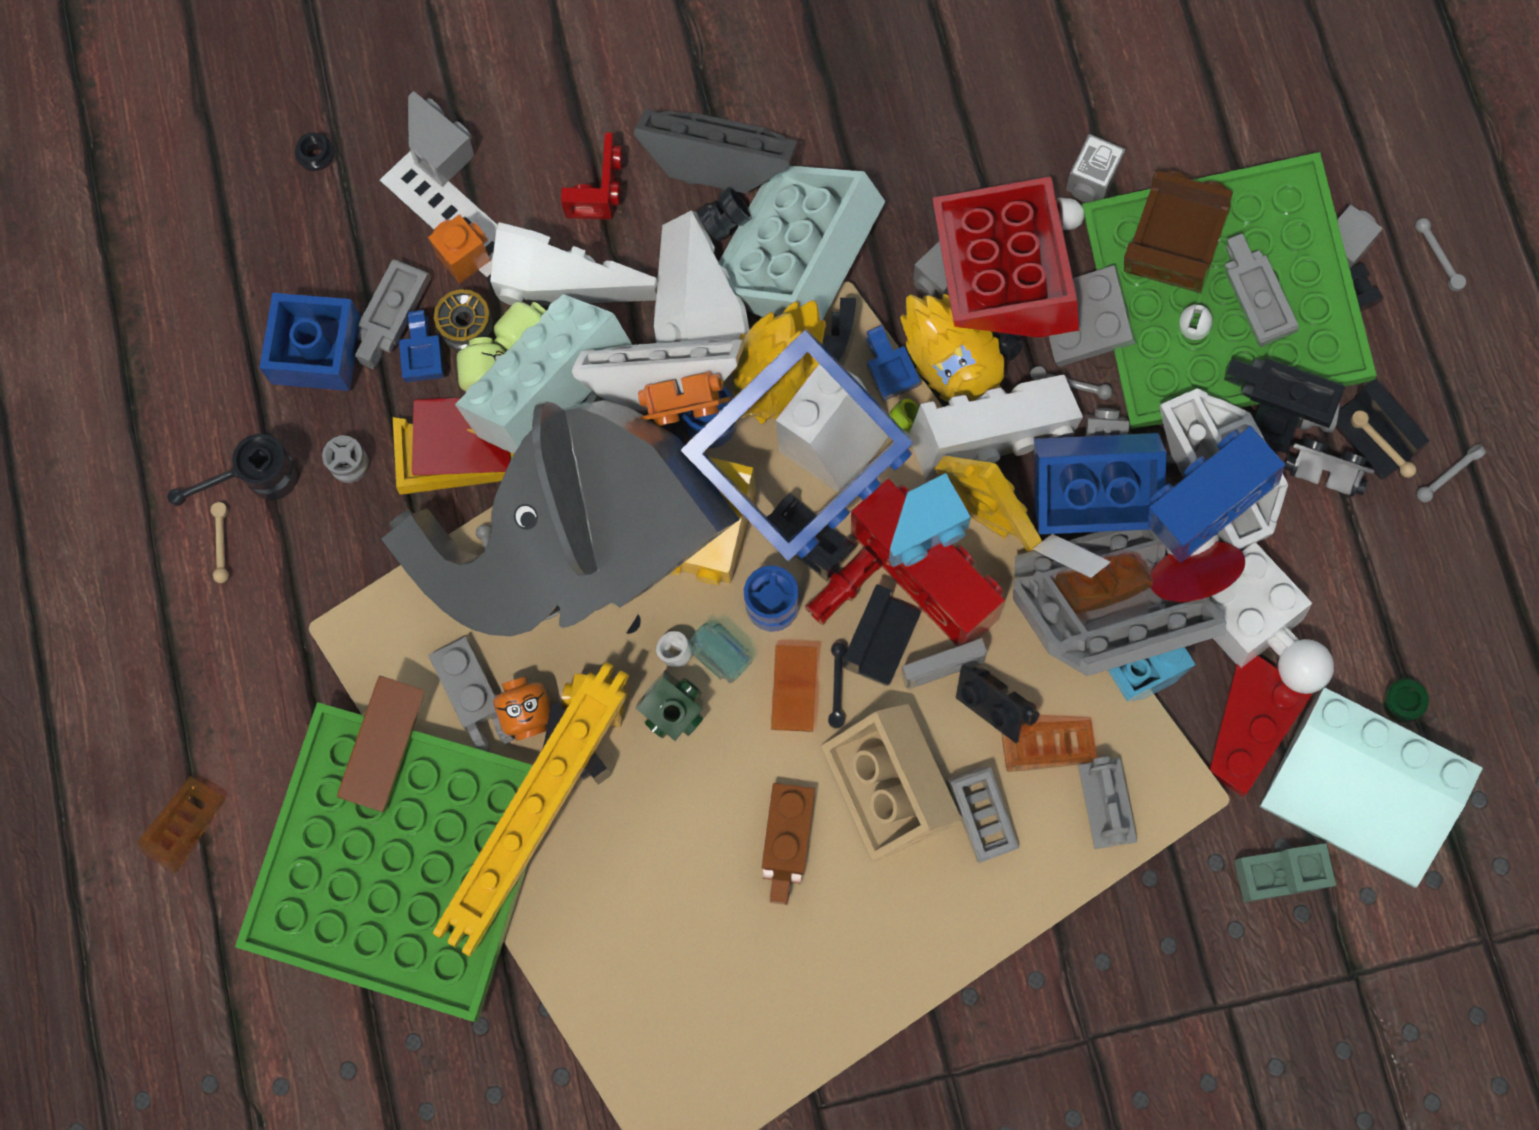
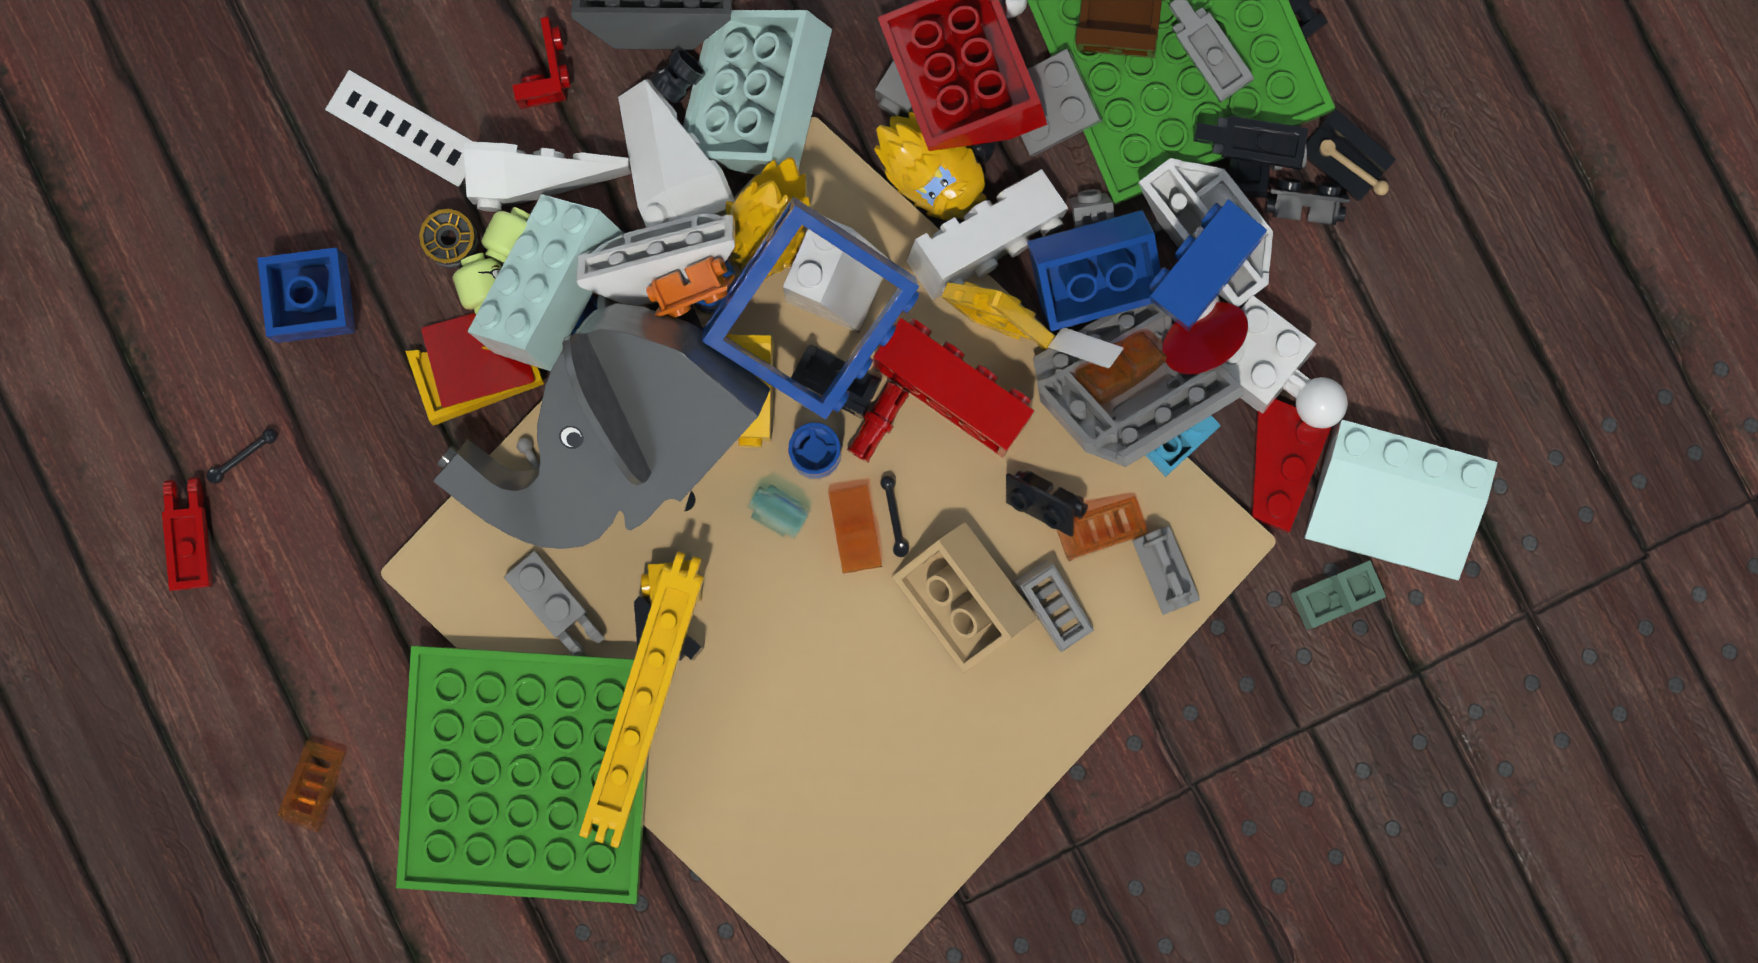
camera: 20 degrees left, 10 degrees up
tan hinge [210,502,229,583] -> none
black wheel [232,433,299,500] -> none
black plate [295,132,334,171] -> none
light grey wheel [322,435,369,483] -> none
dark orange slope [337,675,426,813] -> none
light grey hinge [355,259,431,370] -> none
blue plate [399,310,445,383] -> none
light grey slope [408,91,474,187] -> none
orange brick [428,214,490,284] -> none
orange head [493,676,551,741] -> none
dark green brick [636,670,704,741] -> none
white hinge [656,631,693,668] -> none
dark orange hinge [761,783,815,905] -> none
black slope [823,298,856,367] -> none
black panel [843,584,921,686] -> none
blue plate [866,326,921,402] -> none
lime hinge [889,398,919,434] -> none
medium azure slope [889,473,971,567] -> none
light grey tile [901,638,987,690] -> none
light grey hinge [1030,366,1113,400] -> none
white hinge [1179,304,1212,340] -> none
dark green tile [1383,679,1429,723] -> none
light grey hinge [1416,444,1486,503] -> none
none -> red hinge [162,477,213,591]

